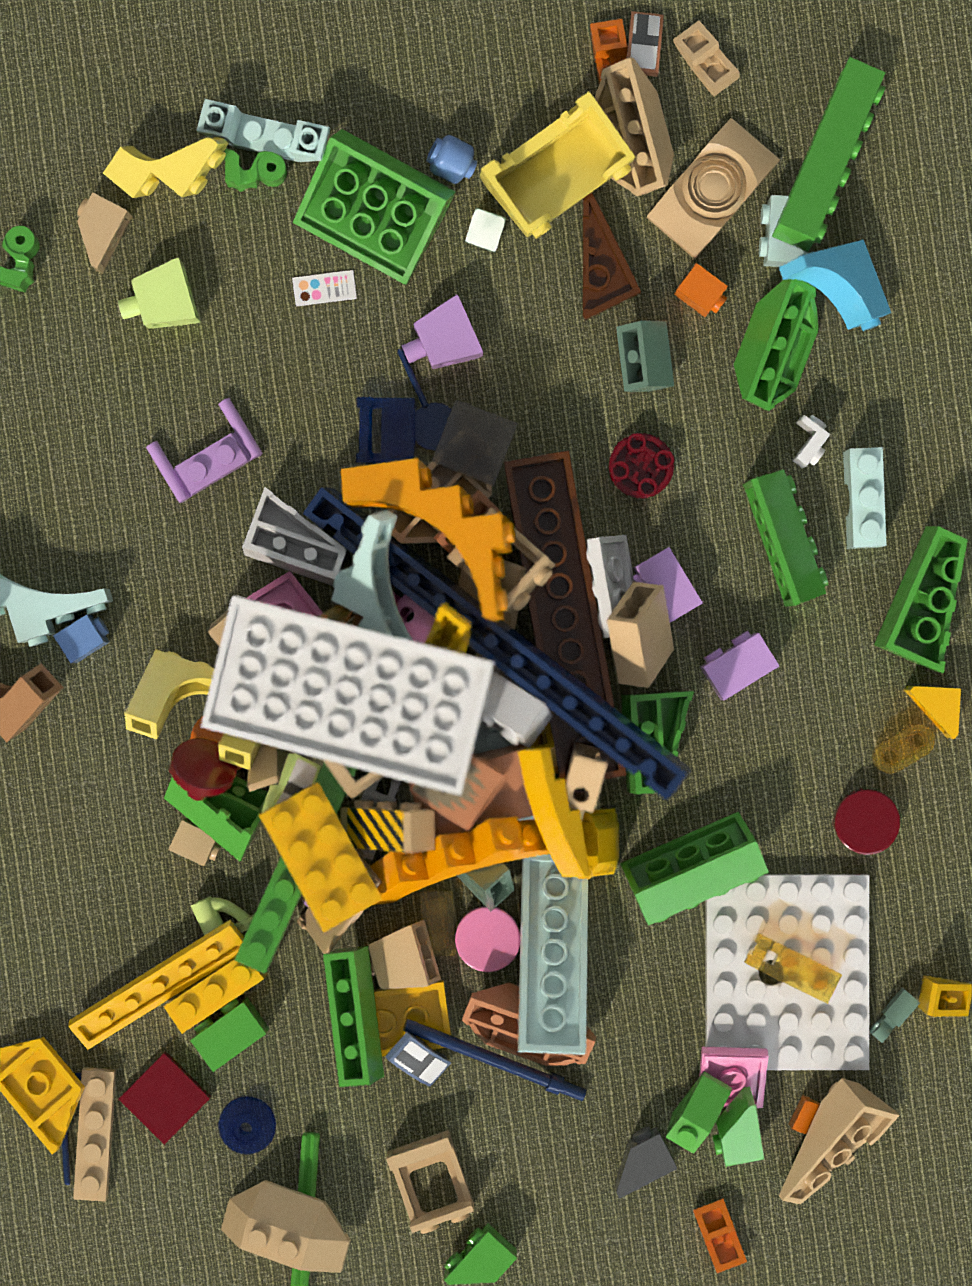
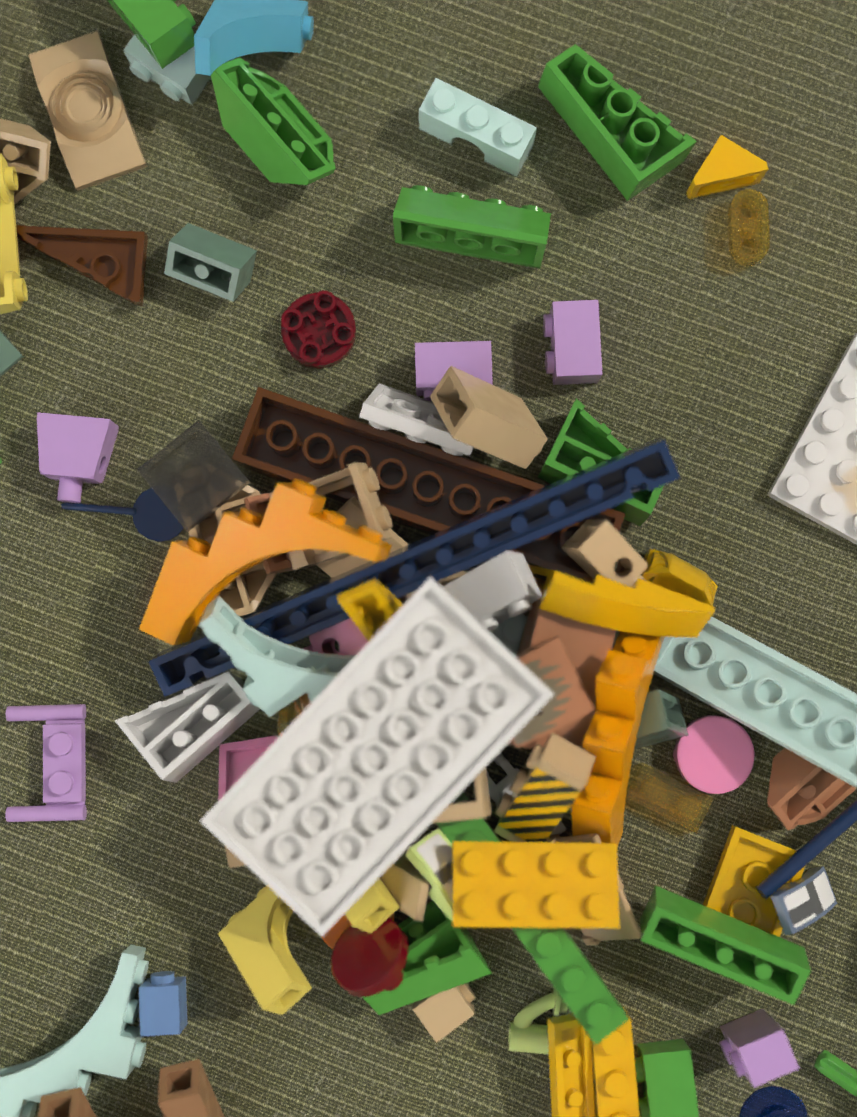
camera: 60 degrees left, 5 degrees down
clear blue plate [356,397,416,464] -> none
tan torso [369,920,441,989] -> none
bright green slope [620,812,769,926] -> none
orange brick [674,263,728,317] -> none
white bracket [792,415,830,468] -> none
dark red tile [832,789,900,855] -> none
none -> lavender brick [719,1009,800,1088]

